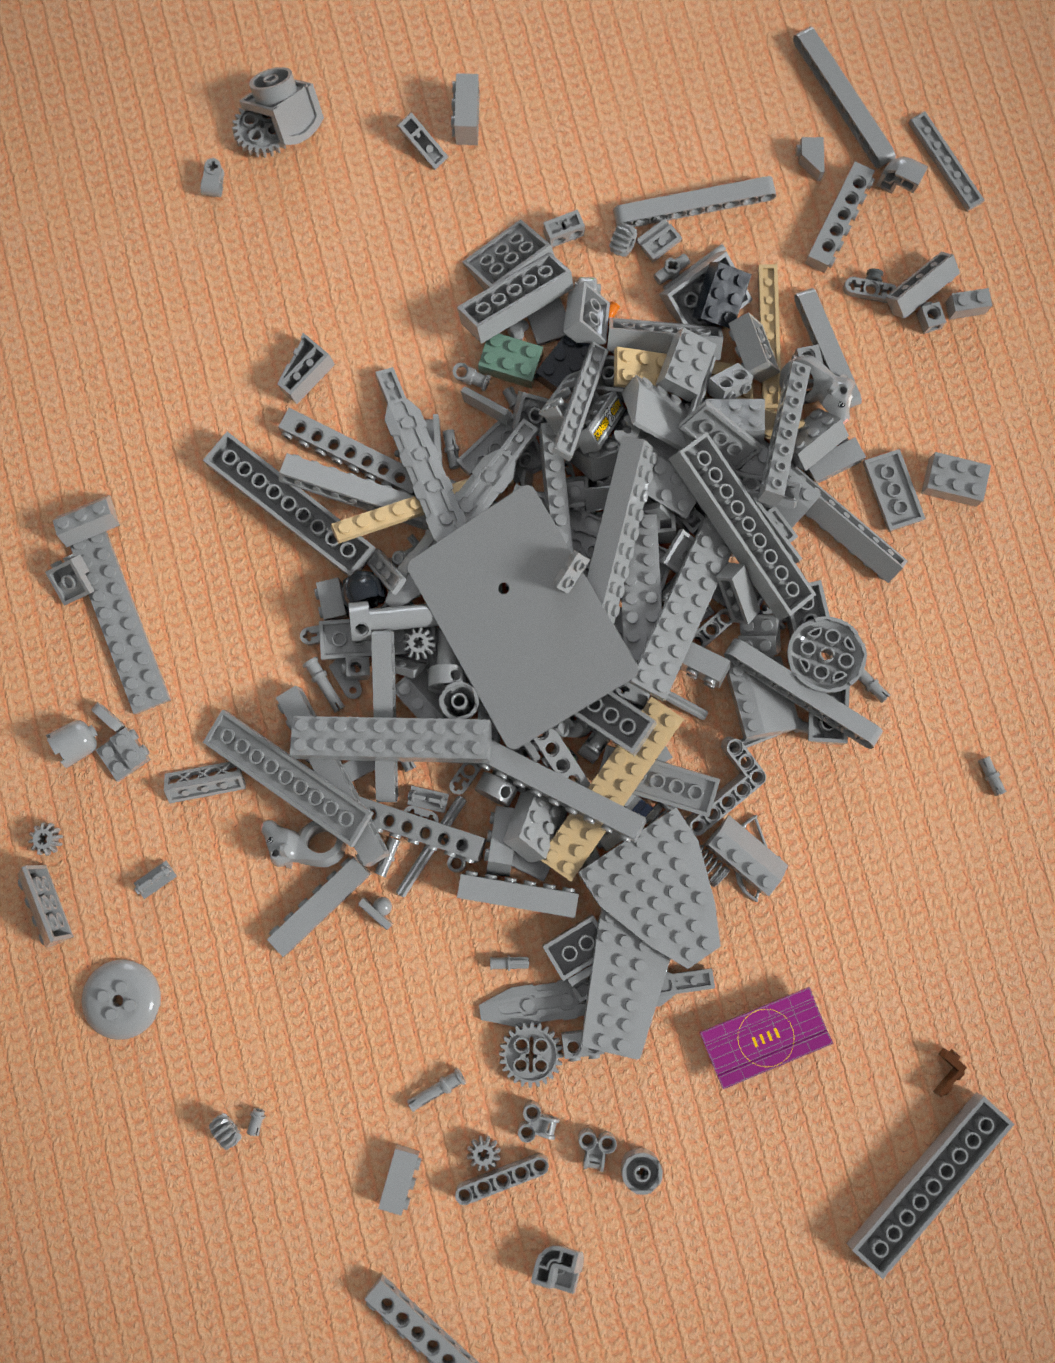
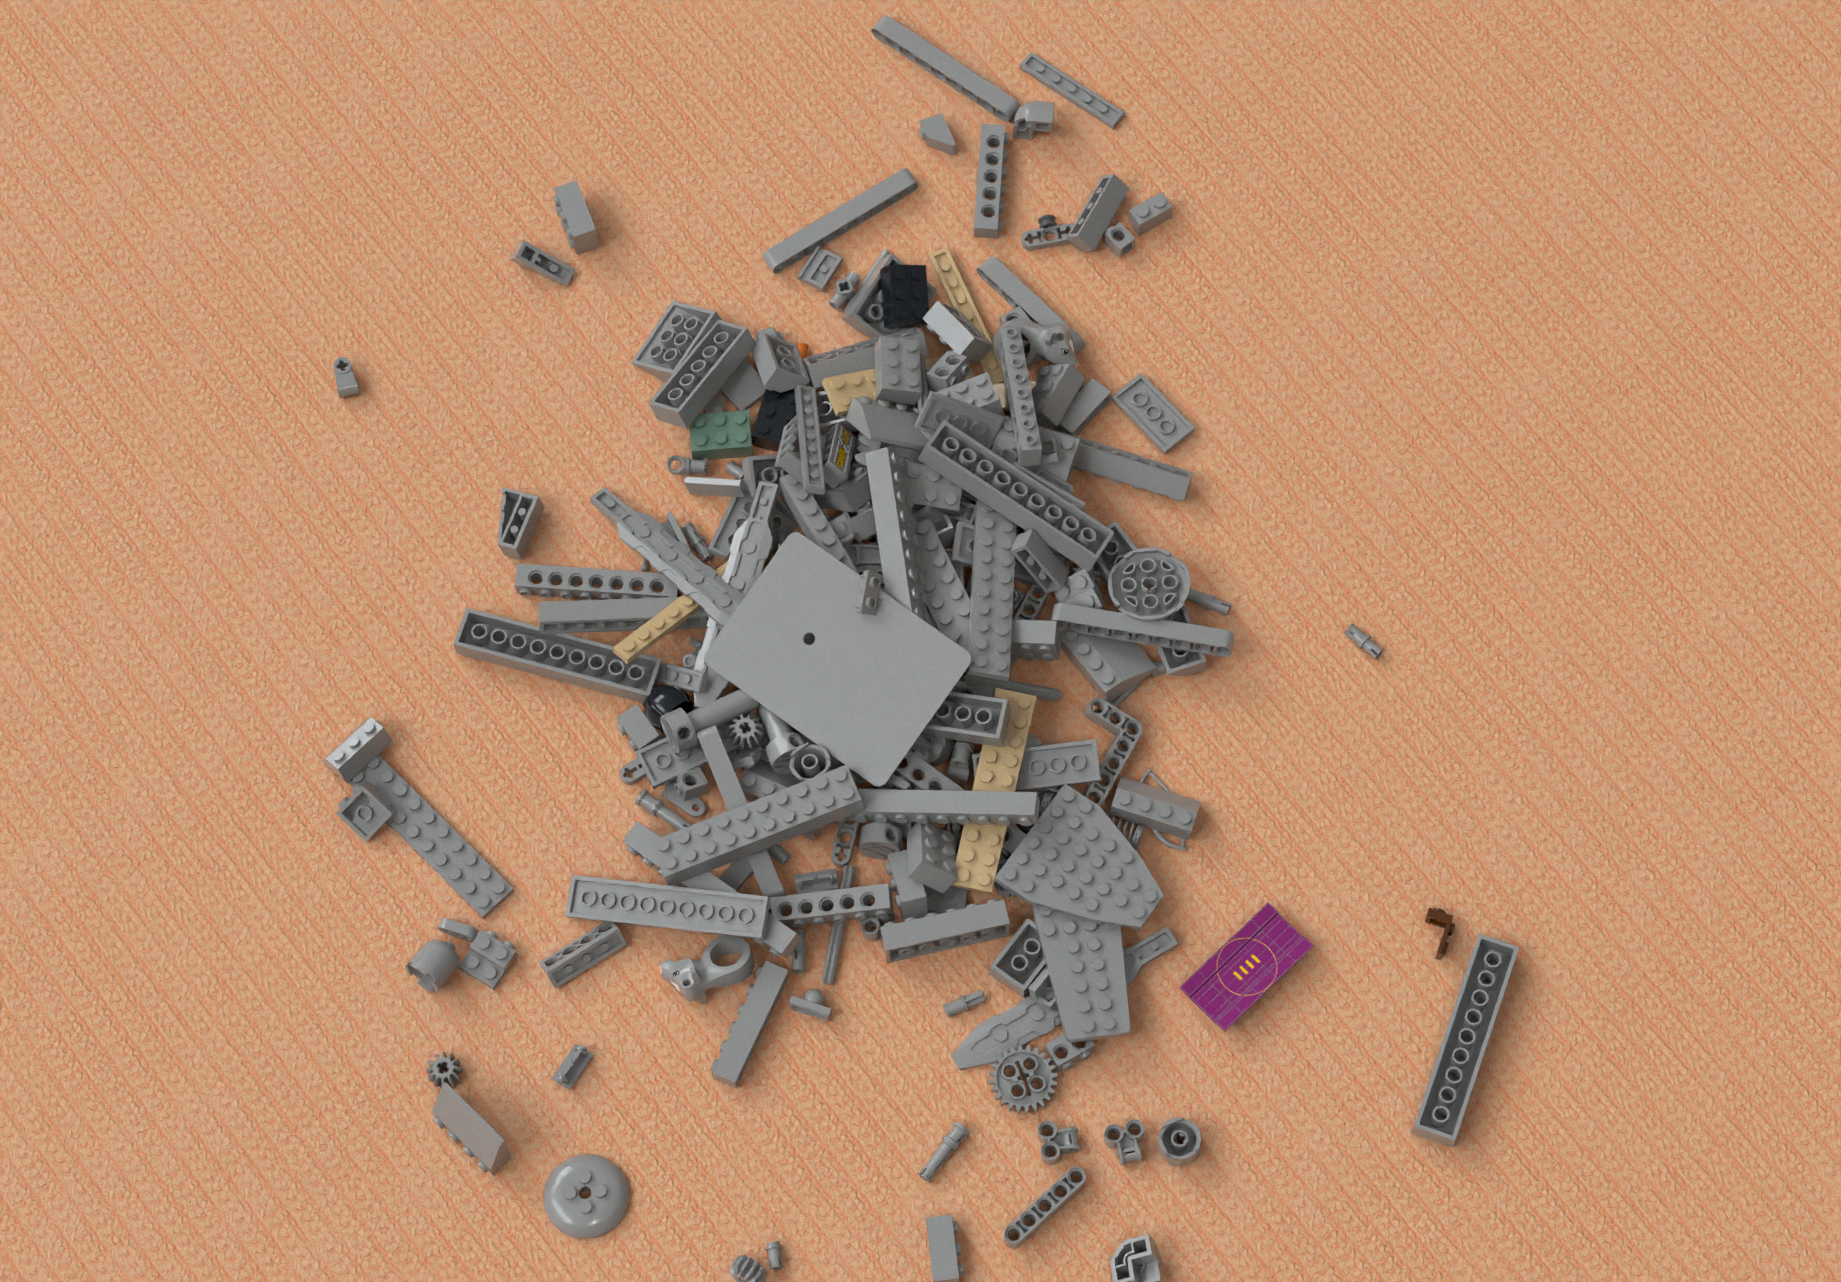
camera: 20 degrees left, 15 degrees down
light grey gear [232,108,286,158] -> none
light grey piece [240,67,324,145] -> none
light grey gear [467,1135,501,1171] -> none
light grey brick [543,210,585,248] -> none
light grey gear [609,223,637,257] -> none
light grey brick [921,452,991,507] -> none

